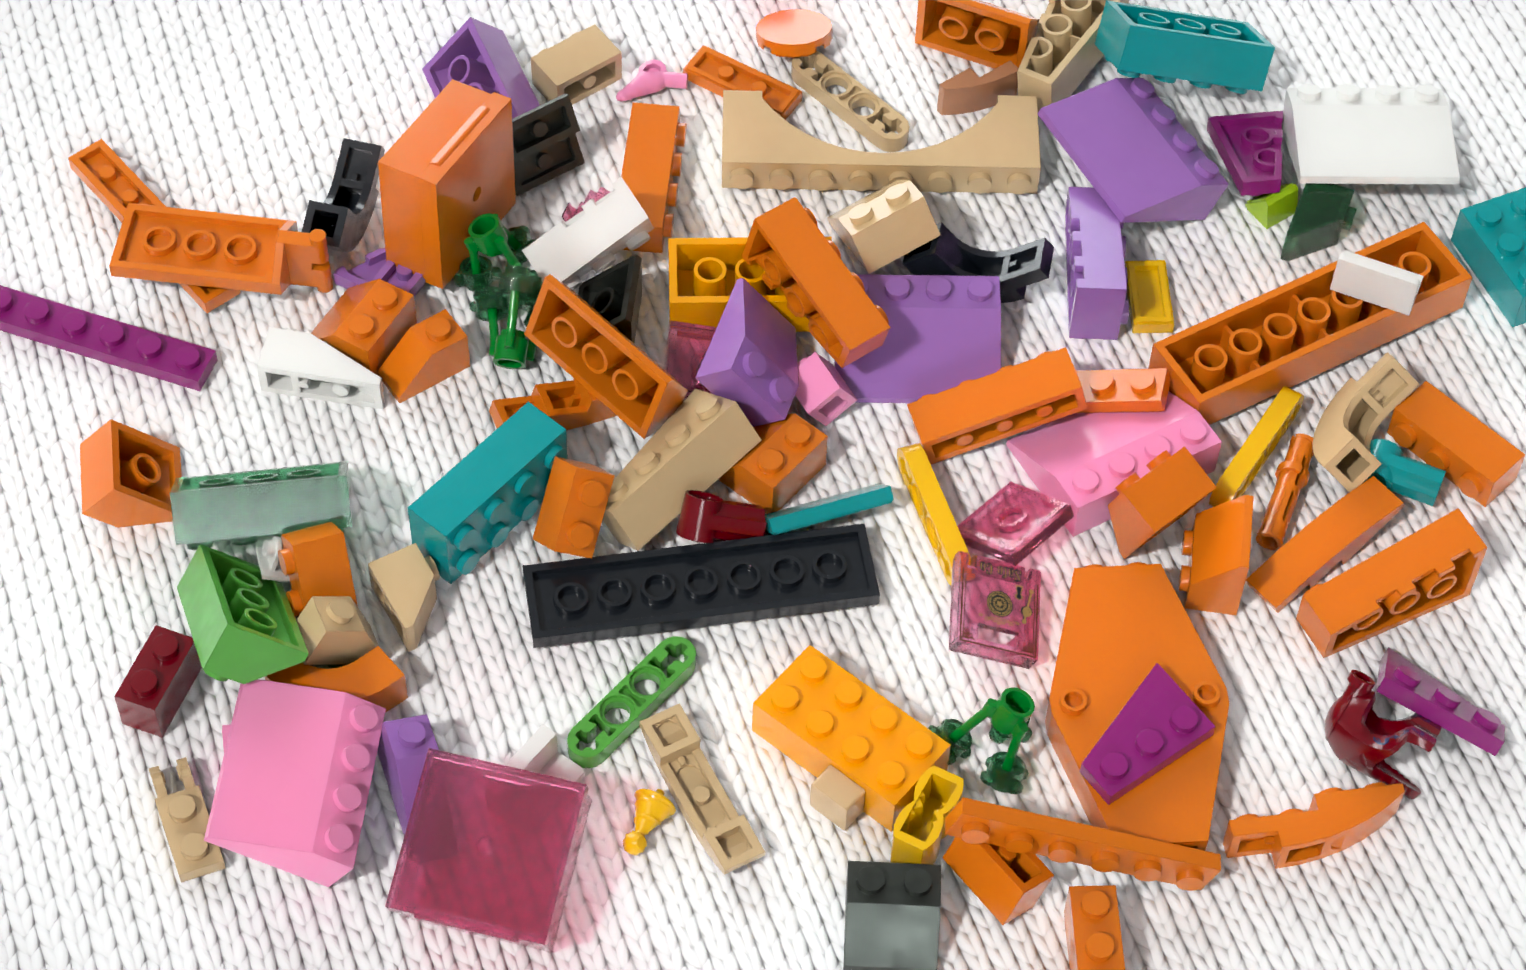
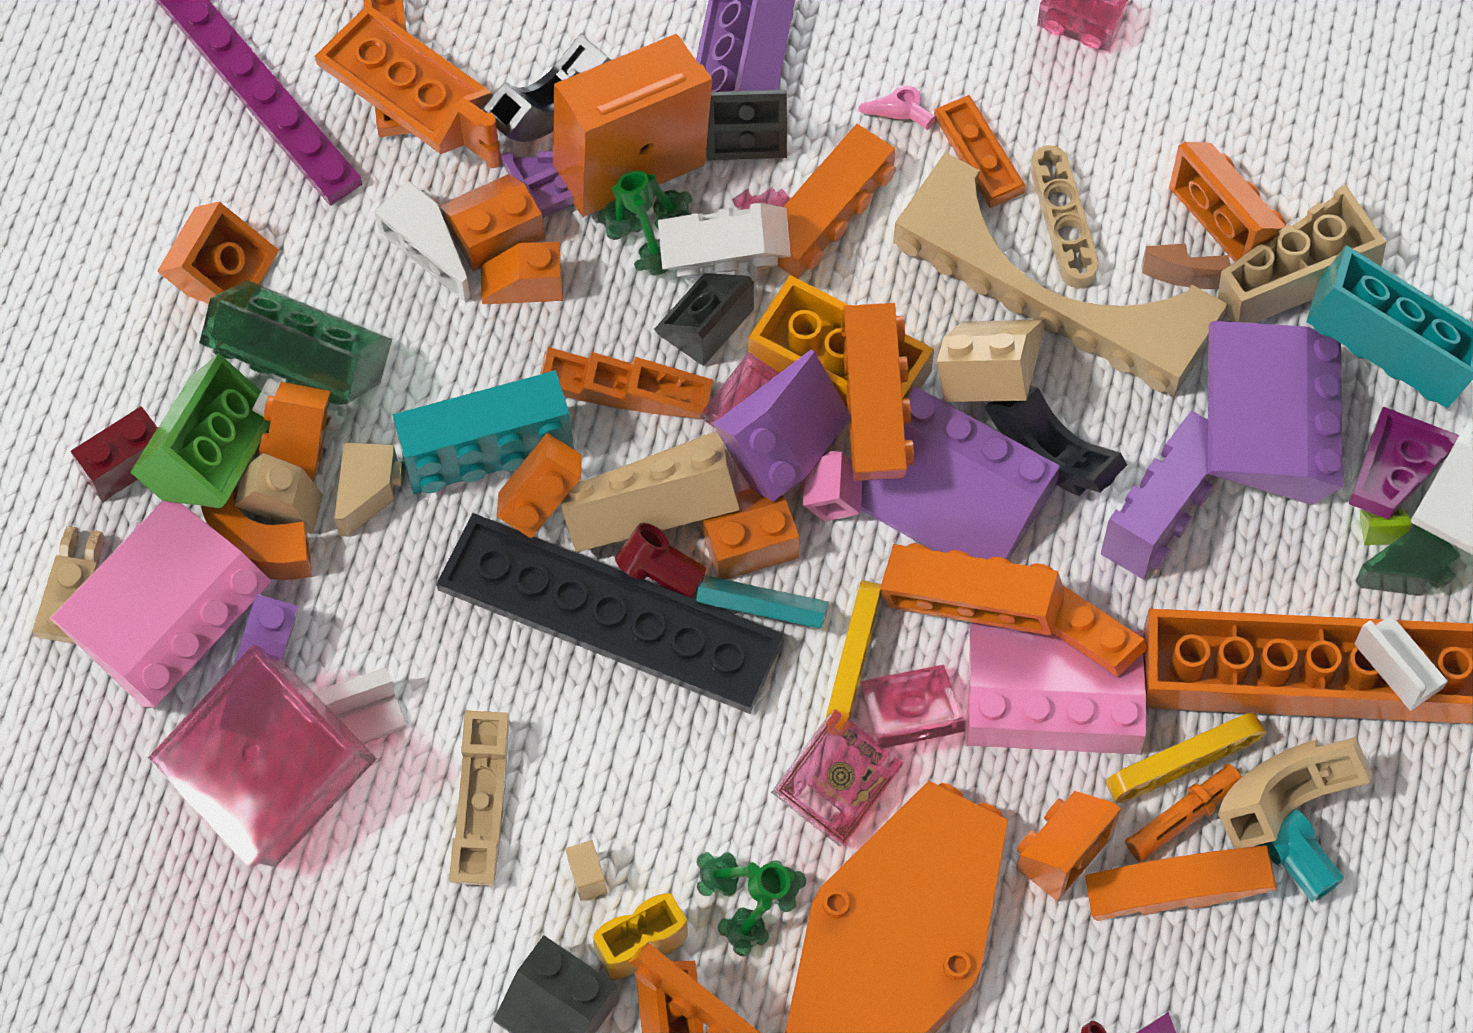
camera: 35 degrees right, 10 degrees up
plant [469,263,542,369] -> none
orange slope [524,274,688,439] -> none
tan brick [531,24,622,105] -> none
bright green beam [567,636,696,769] -> none
yellow piece [622,789,676,856] -> none
light orange brick [752,645,951,832] -> none
tile [756,9,833,58] -> none
magenta wing [1080,663,1215,805] -> none
orange slope [1108,446,1217,559] -> none
yellow tile [1125,260,1174,333] -> none
orange wedge [1296,508,1488,658] -> none
orange brick [1387,381,1525,507] -> none

